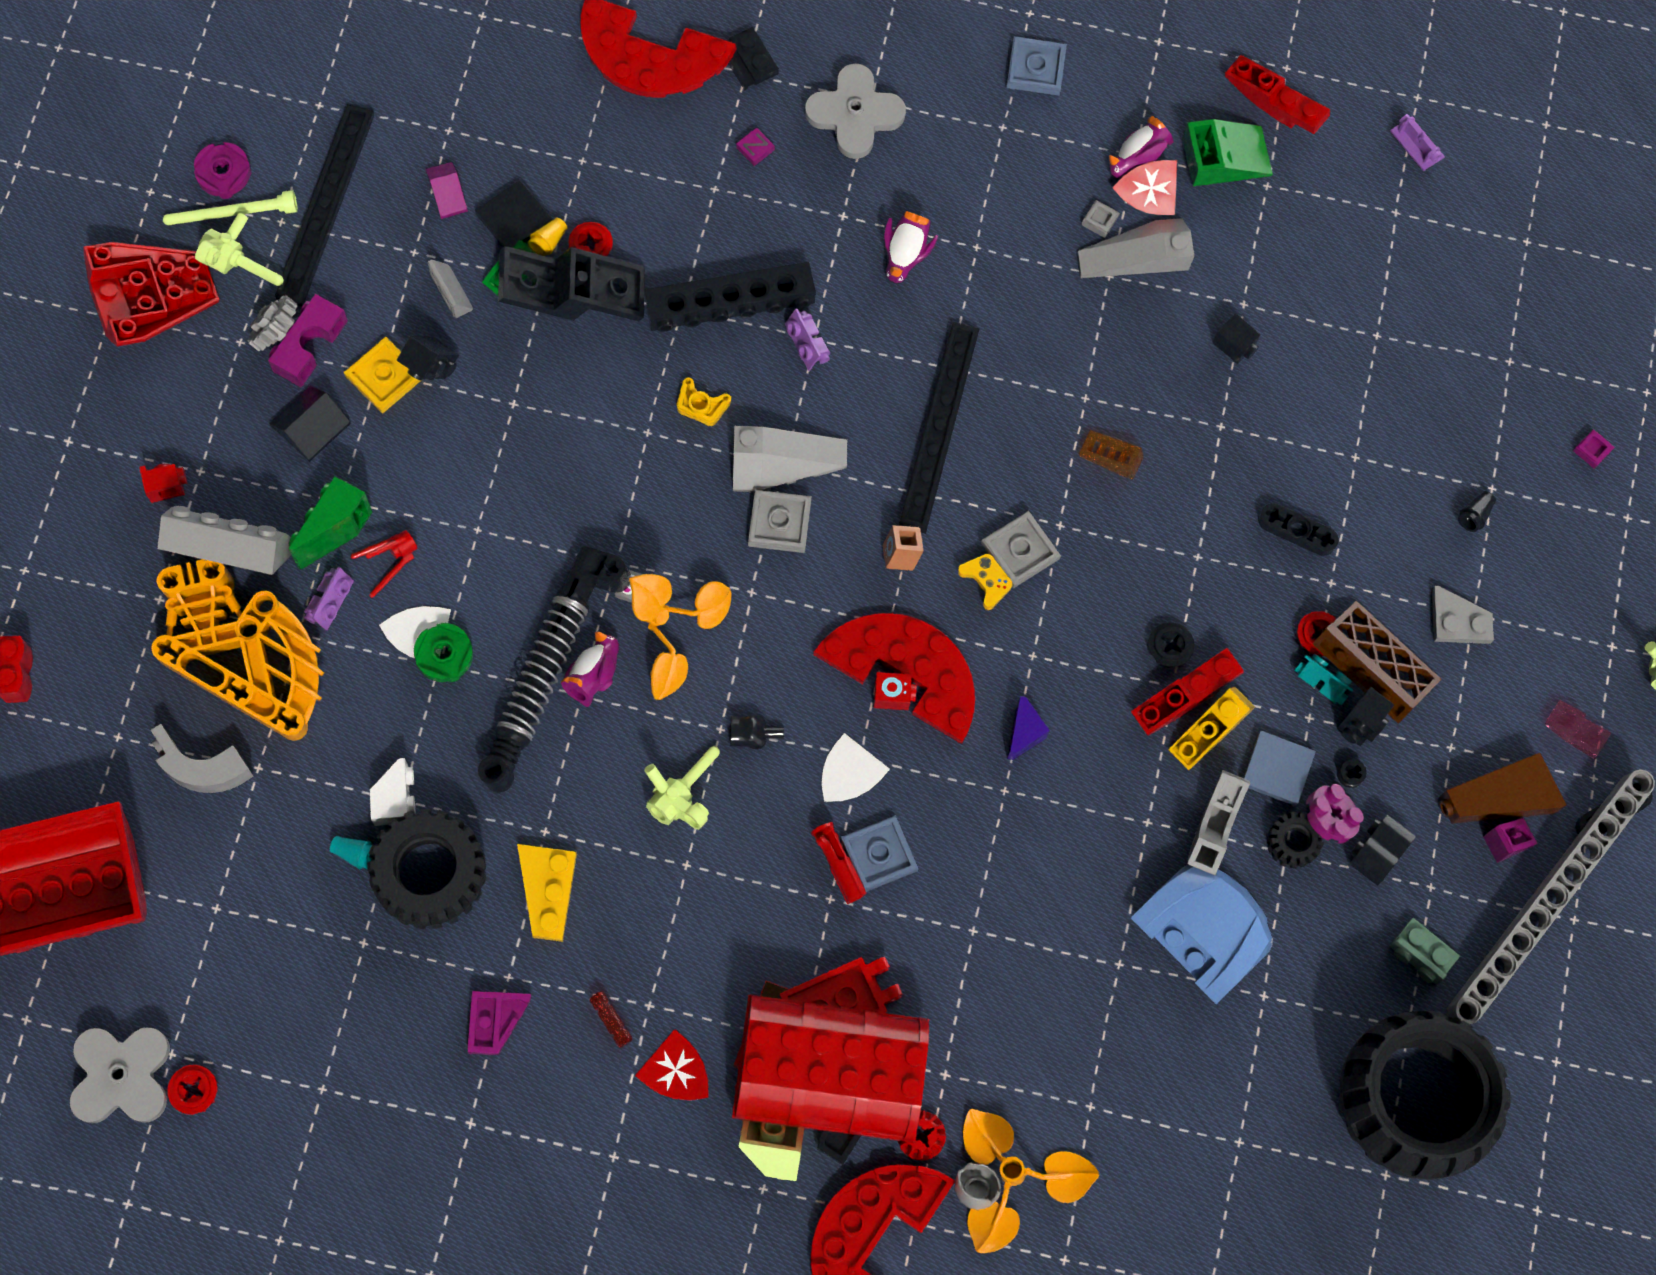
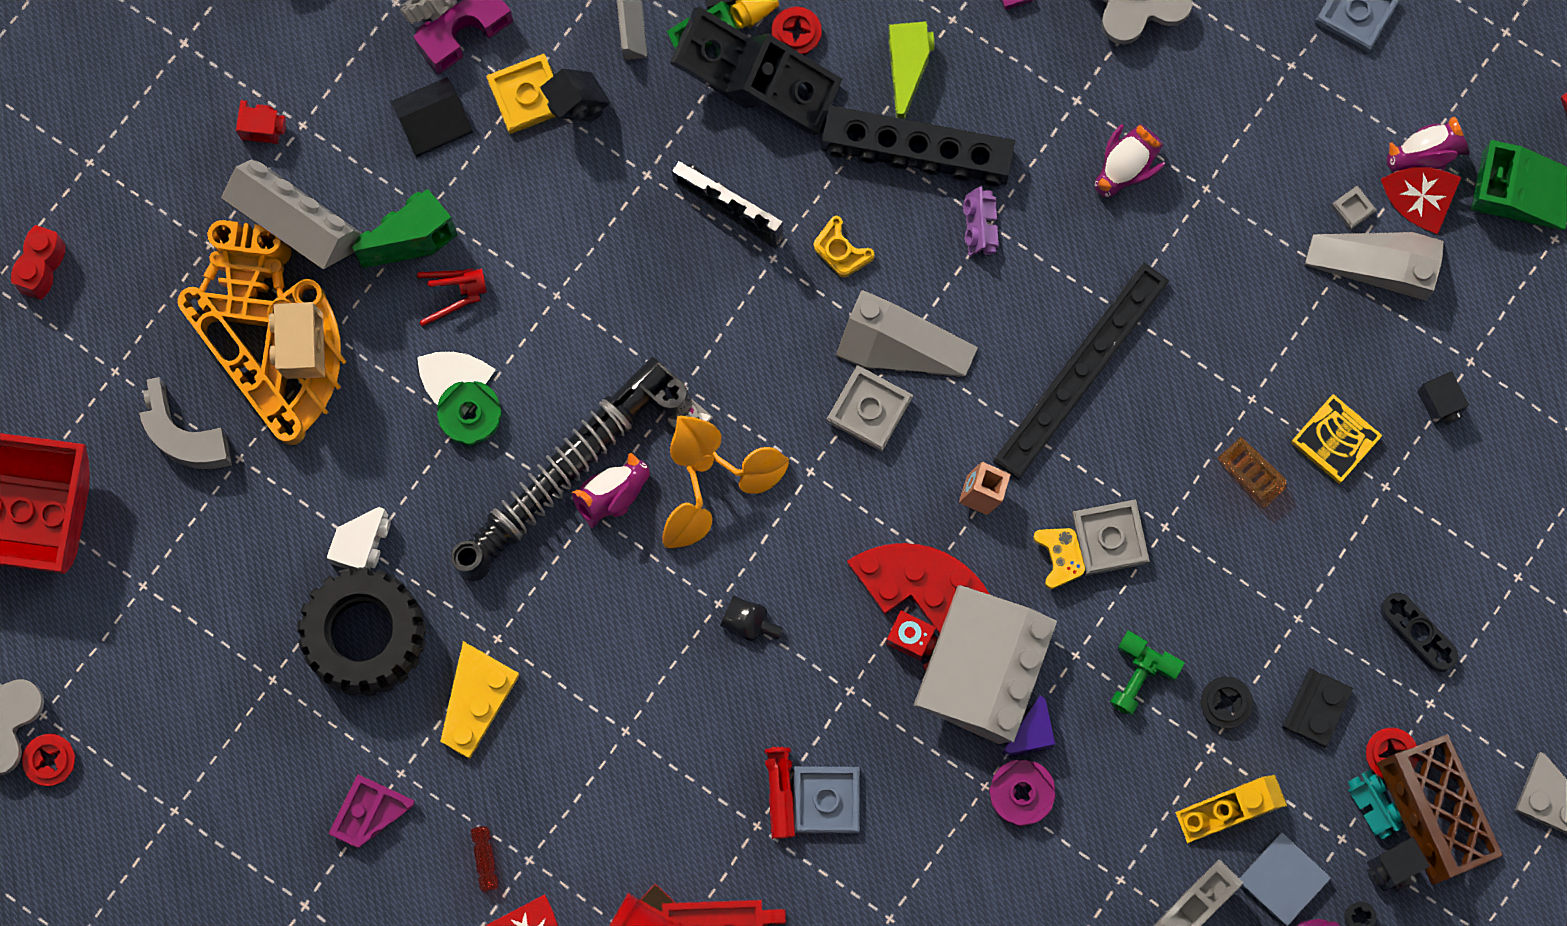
camera: 30 degrees right, 5 degrees up
medium lavender hinge [304,567,354,630] -> none
teal cone [330,836,372,870] -> none
yellowish green piece [644,746,720,830] -> none
white sticker [822,733,890,802] -> none
red slope [1131,648,1244,736] -> none
none -> tan brick [269,302,325,379]
none -> black wing [672,161,783,249]
none -> lime slope [888,22,935,119]
none -> light grey slope [913,585,1057,744]
none -> magenta plate [989,760,1055,827]
none -> green bar [1109,630,1185,716]
none -> black plate [1282,667,1353,748]
none -> tile [1291,394,1382,484]

